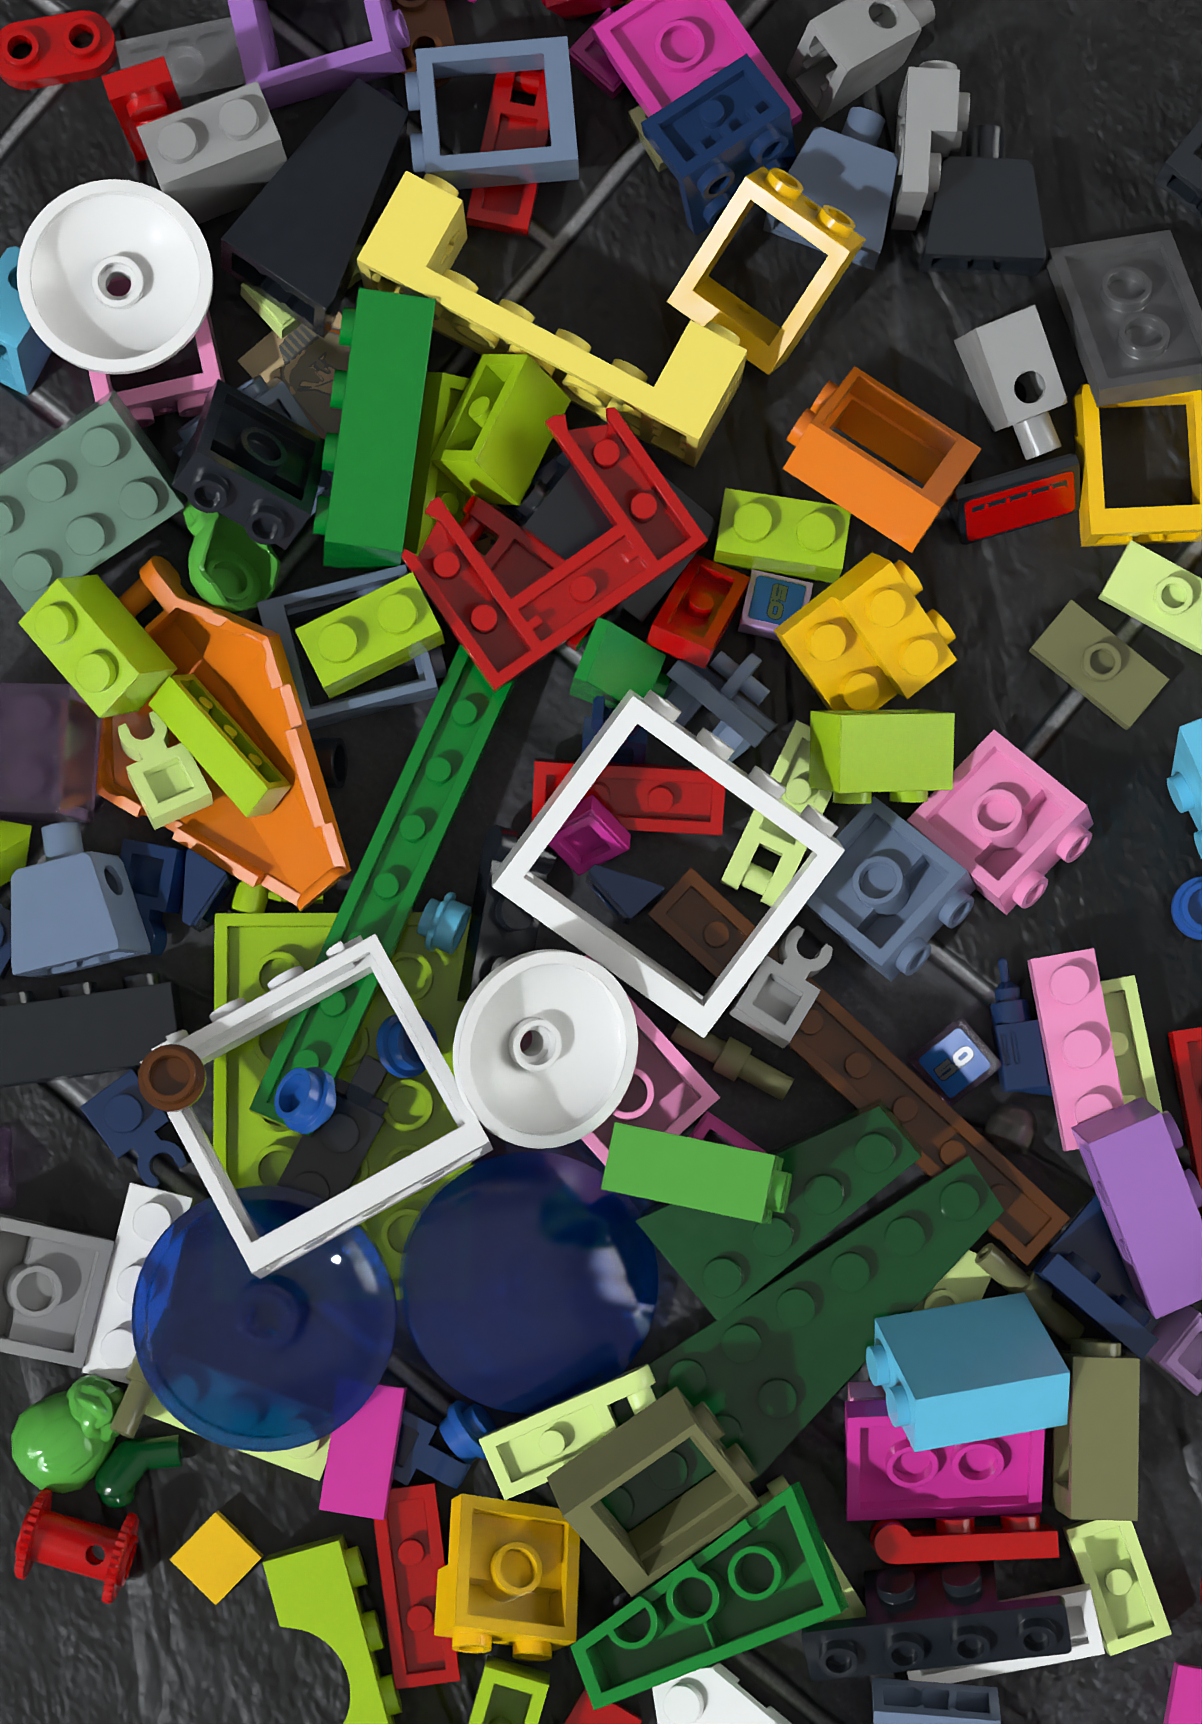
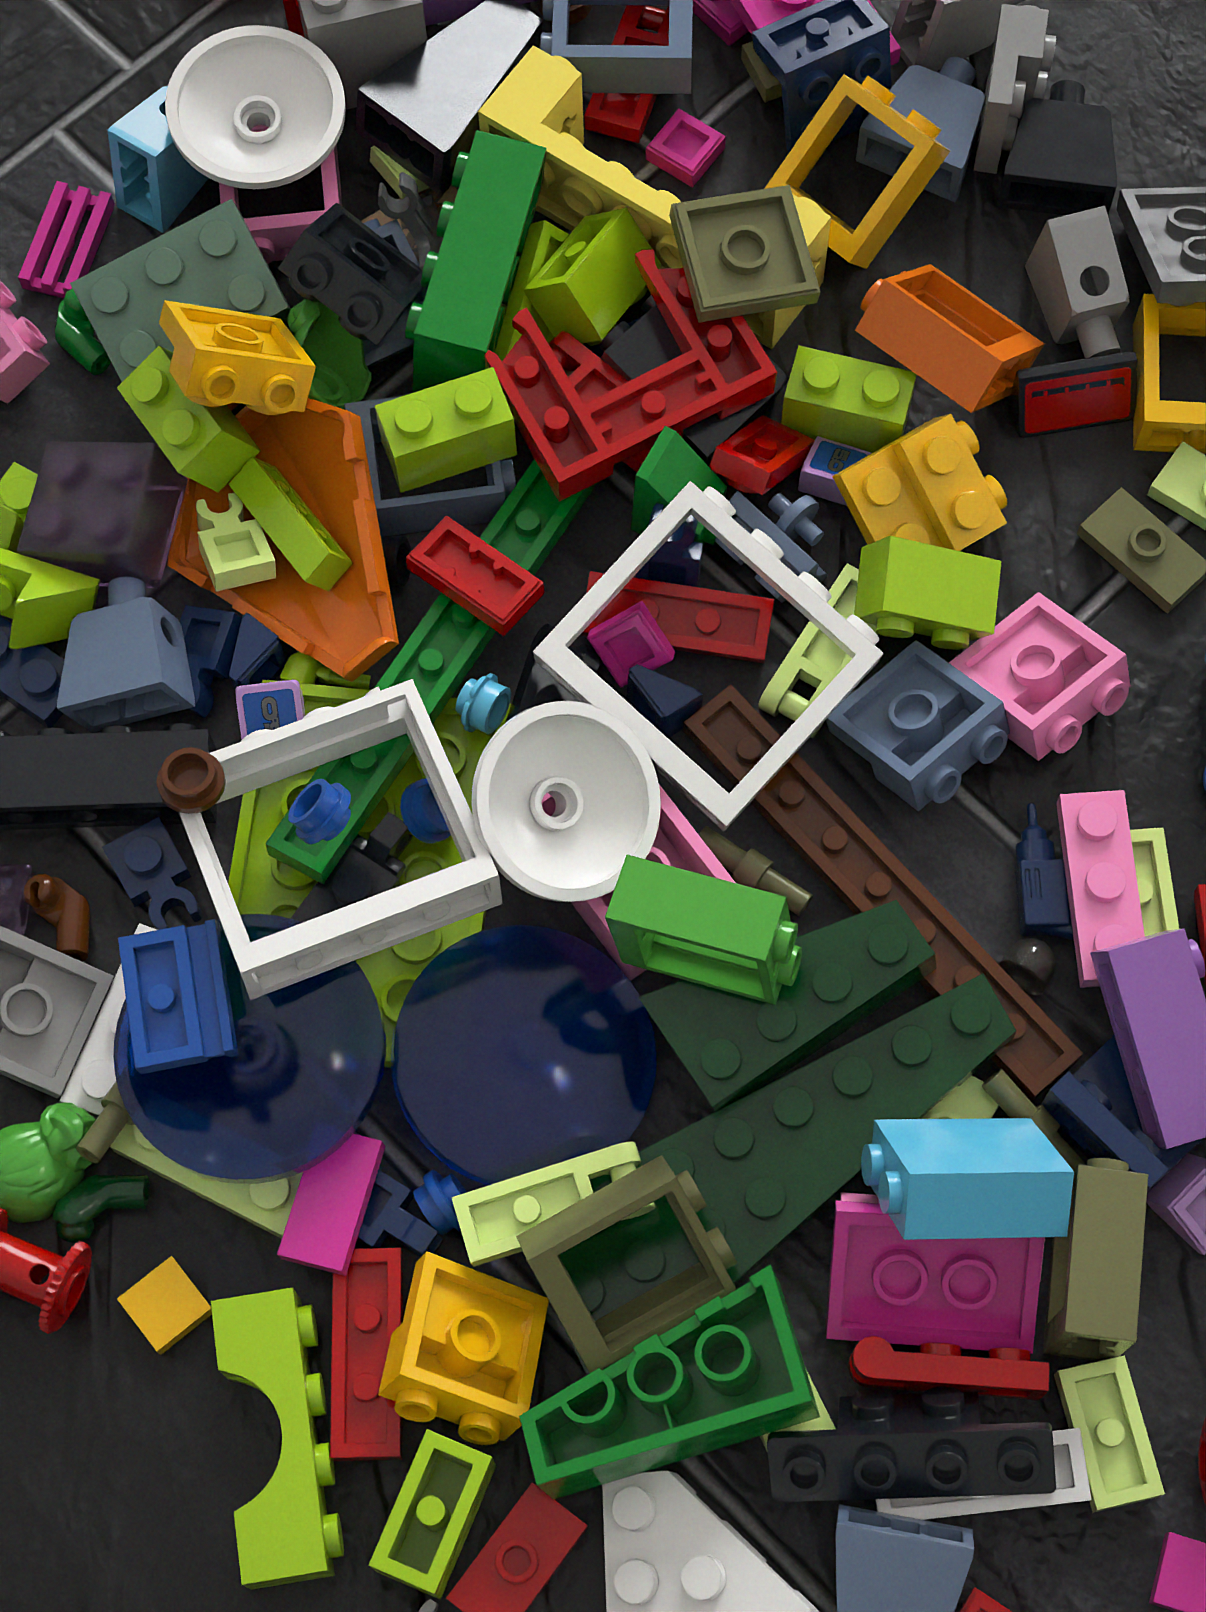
camera: 10 degrees right, 15 degrees down
light grey plate [729,926,833,1049] -> none
slope [908,1016,1002,1107] -> none
none -> reddish brown arm [23,874,90,962]
none -> blue plate [118,919,238,1074]
none -> yellow plate [159,300,316,415]
none -> slope [235,680,305,739]
none -> dark grey piece [378,172,443,272]
none -> red plate [406,515,544,636]
none -> dark pink tile [646,109,726,188]
none -> olive tile [669,185,821,323]

